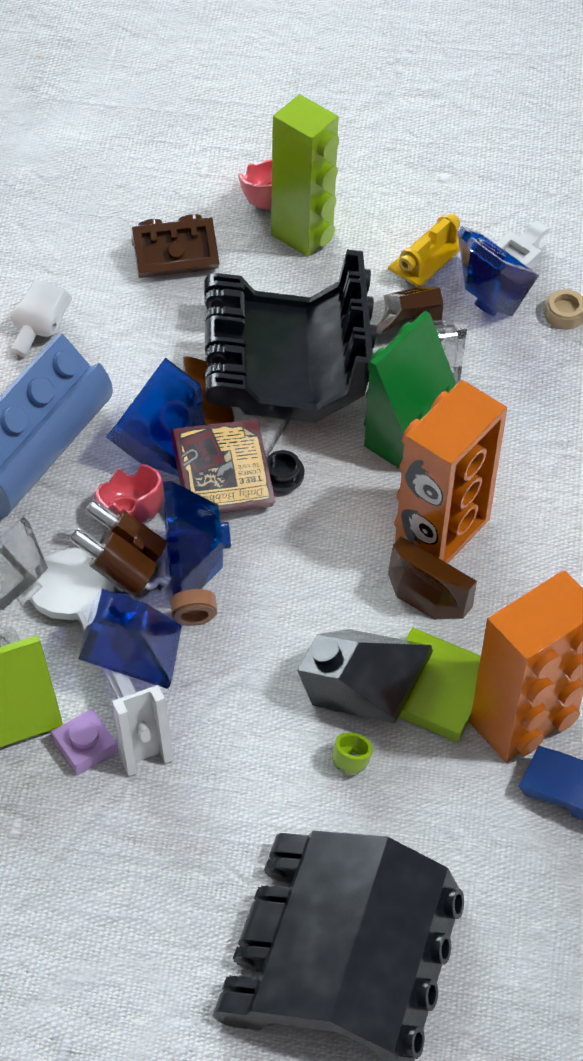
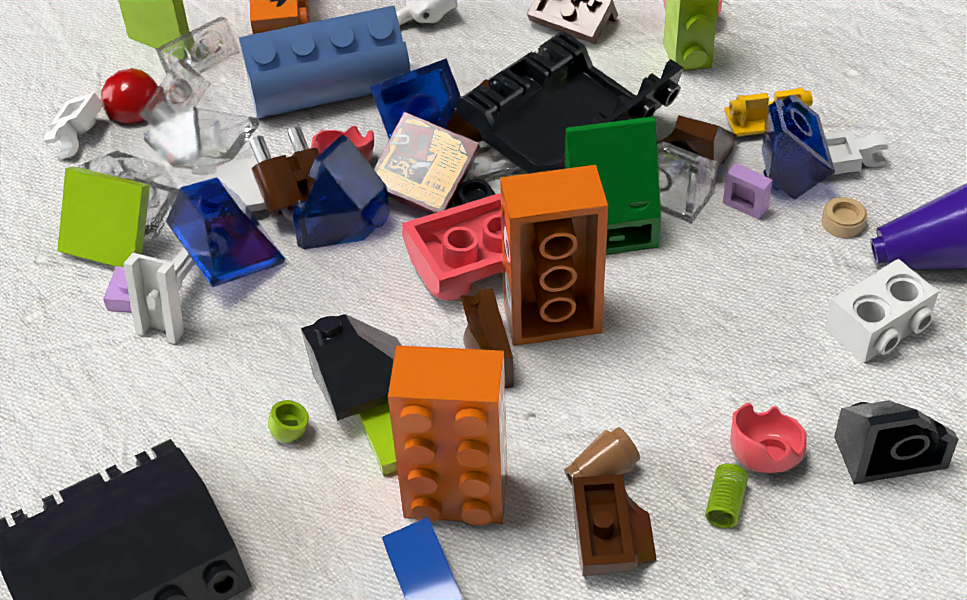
camera: 45 degrees right, 5 degrees down
nougat tile [170,589,217,625] -> none
none -> coral slope [402,193,503,301]
none -> lavender plate [723,163,773,220]

